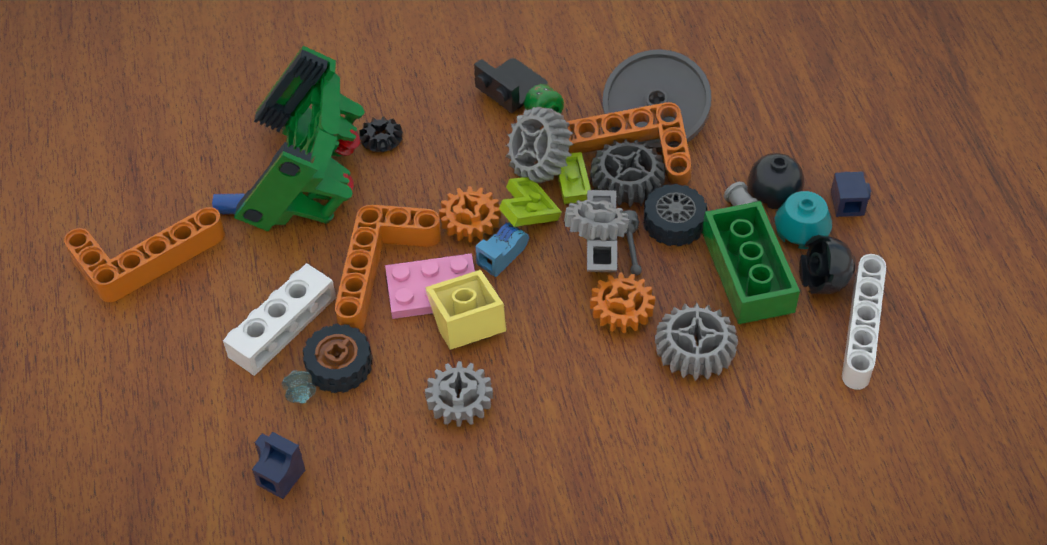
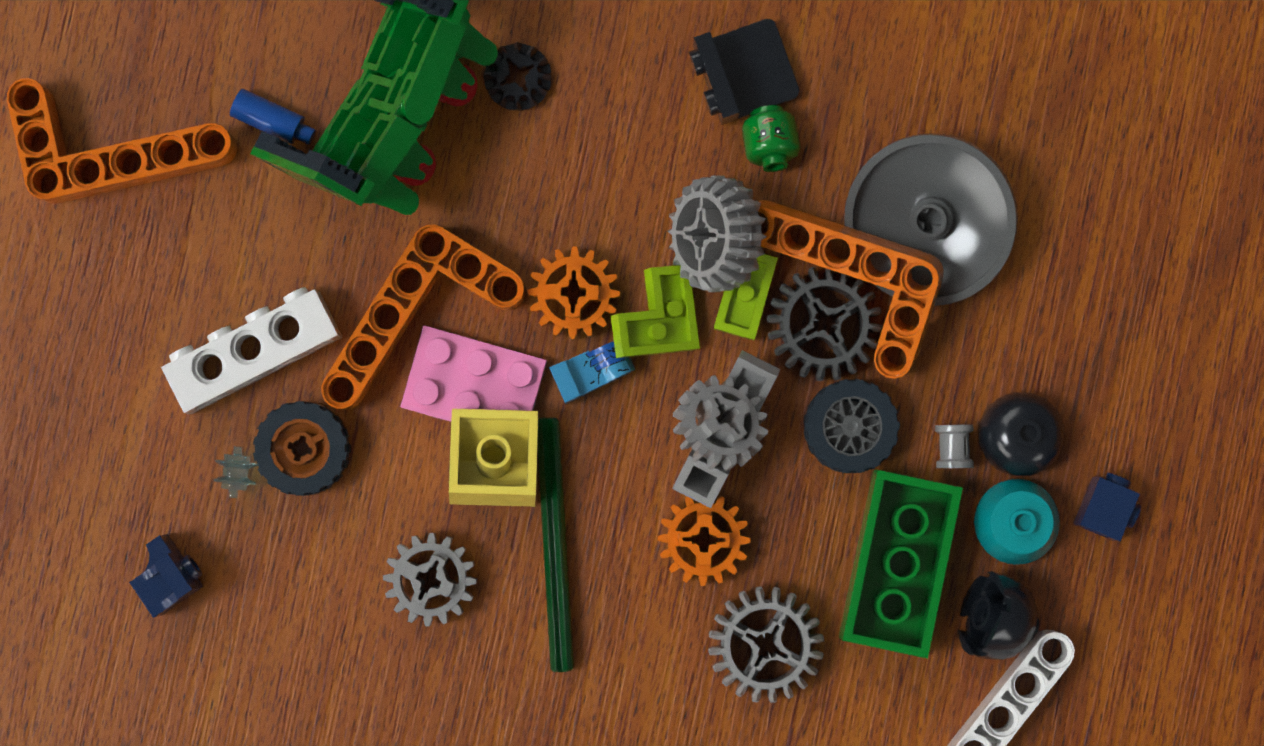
camera: 30 degrees right, 35 degrees up
dark grey hinge [622,210,642,276] -> none
none -> dark green axle [537,417,574,672]

